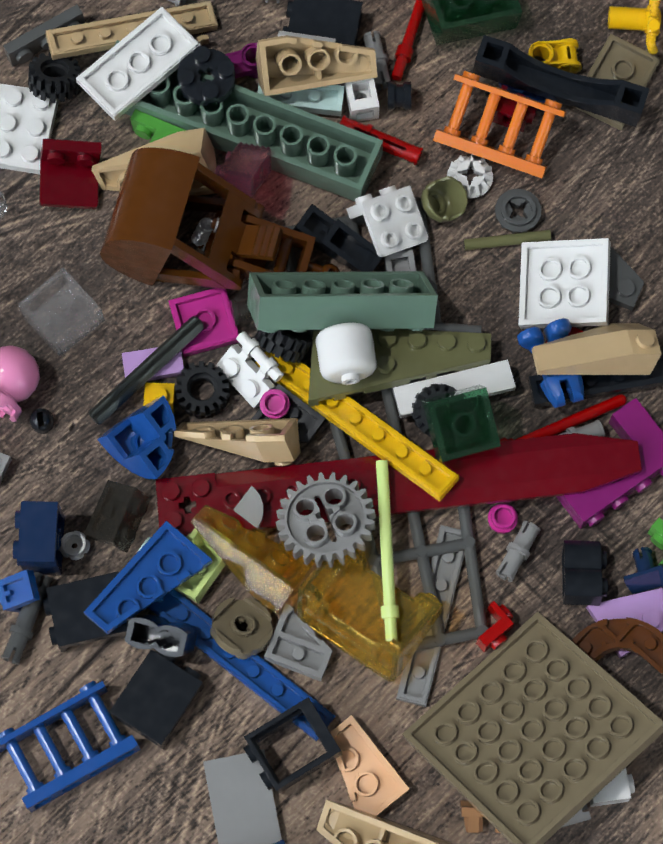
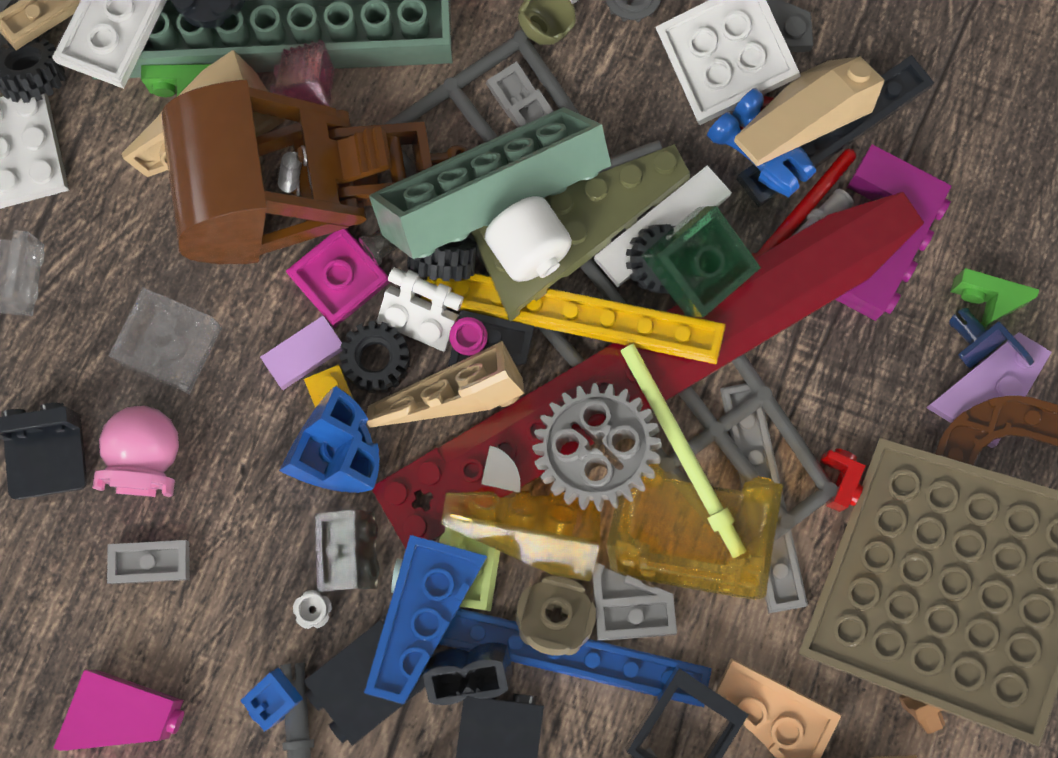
camera: 25 degrees left, 5 degrees up
dark blue brick [13,501,65,576] -> none
black hinge [30,408,54,434] -> none
dark red bracket [39,139,101,209] -> none
pearl dark grey axle [89,316,204,425] -> none
black slope [293,204,382,272] -> none
white bracket [346,185,428,257] -> none
olive bar [463,230,551,251] -> none
dark pink plate [488,503,518,534] -> none
light grey pin [495,521,541,582] -> none
black brick [562,540,608,606] -> none

